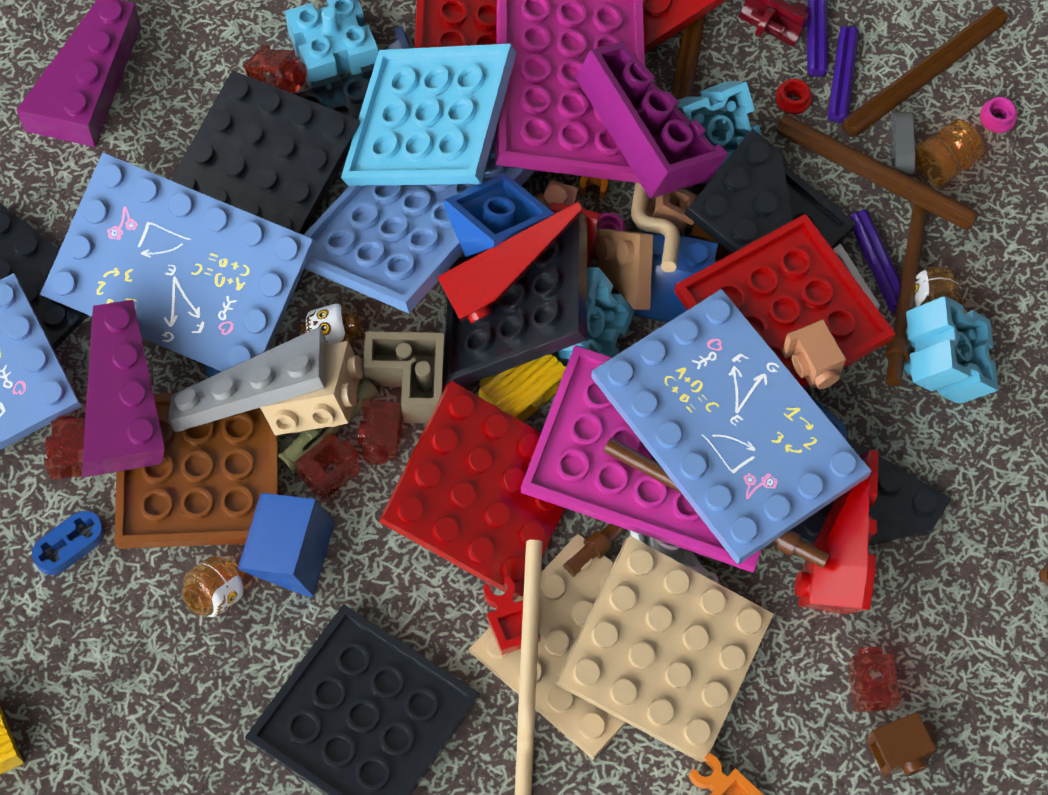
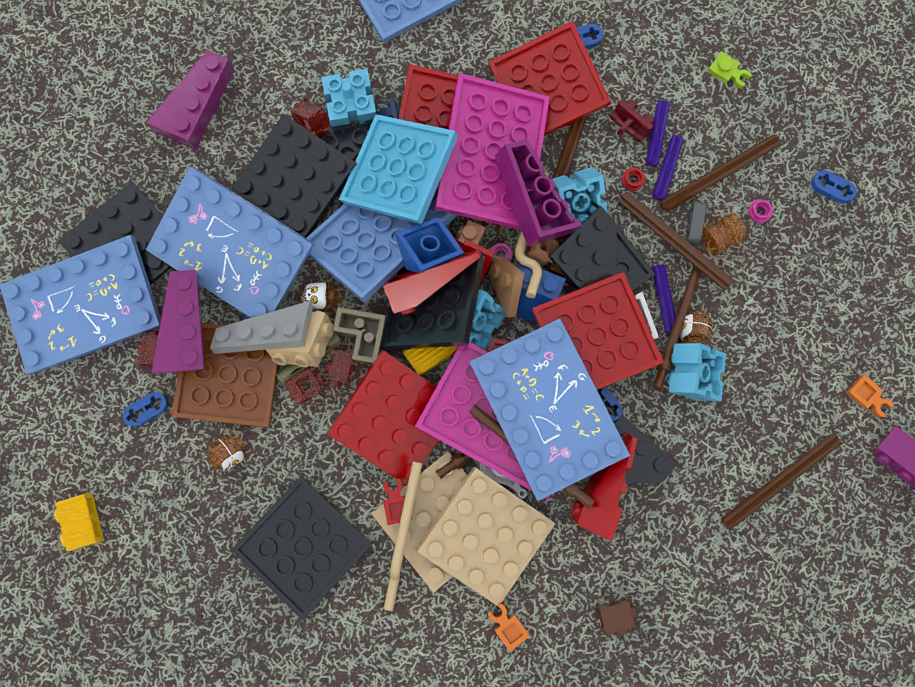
camera: 10 degrees right, 15 degrees up
blue slope [238,493,335,597] -> none
nougat brick [782,320,846,389] -> none
clear red brick [848,647,901,712] -> none

